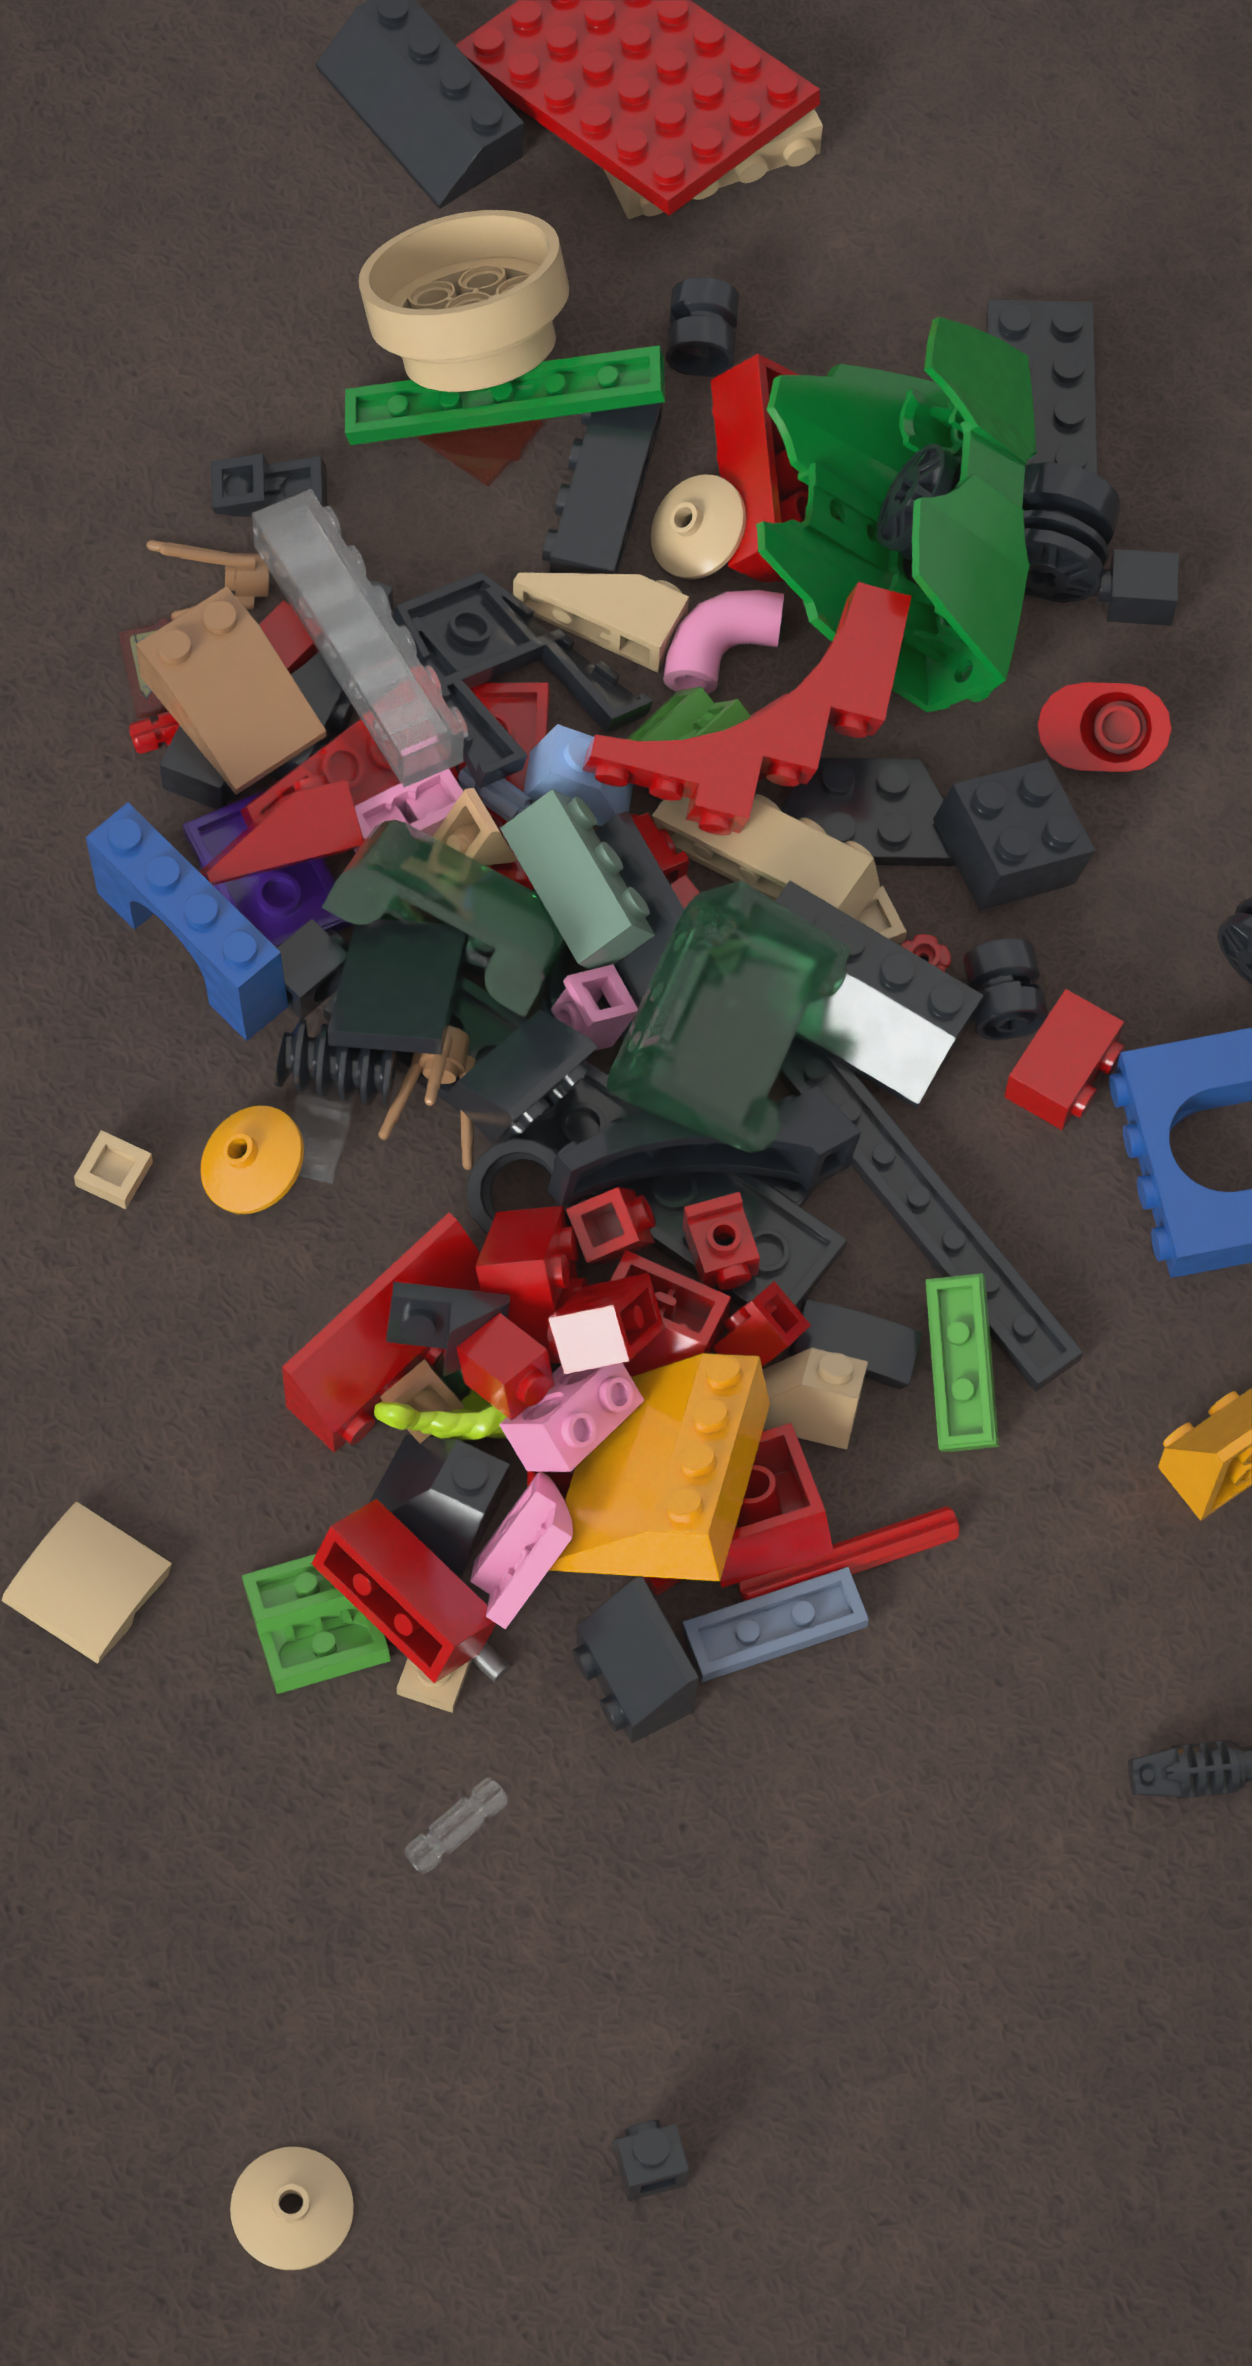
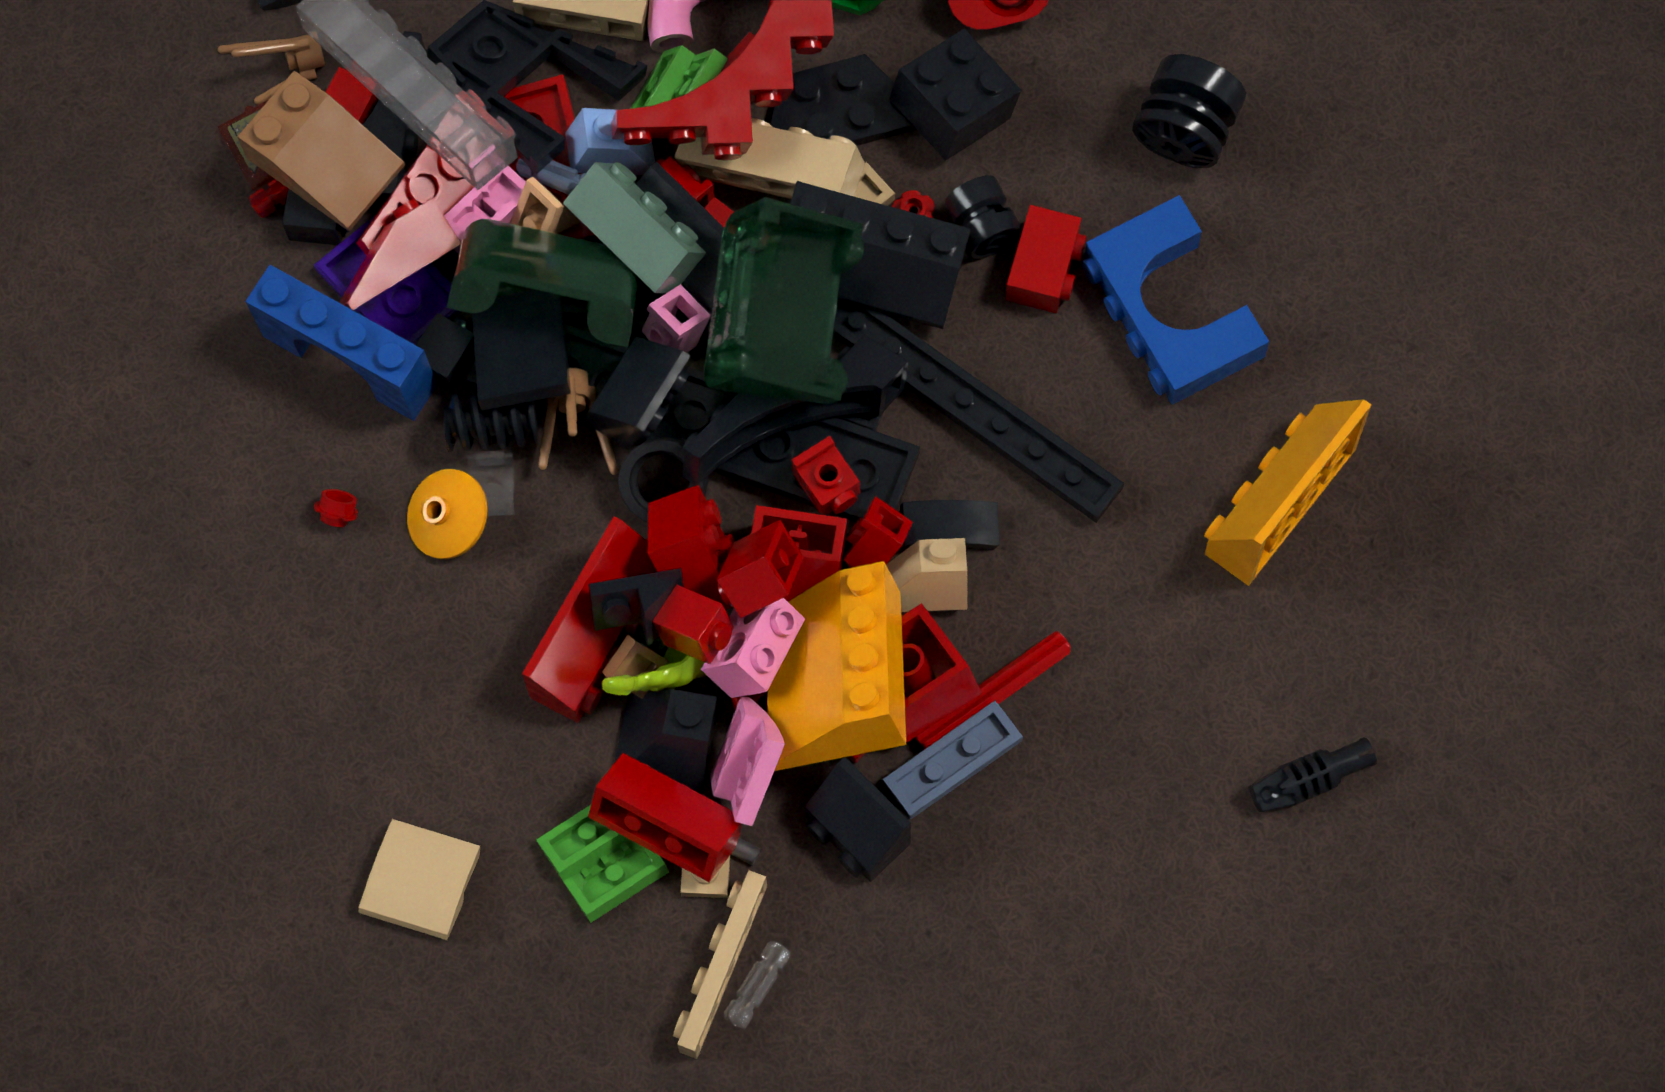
camera: 10 degrees left, 5 degrees up
tan plate [74,1130,153,1209] -> none
red brick [566,1187,656,1265] -> none
bright green tile [925,1273,999,1452] -> none
none -> red plate [314,489,358,527]
none -> tan plate [673,870,767,1059]

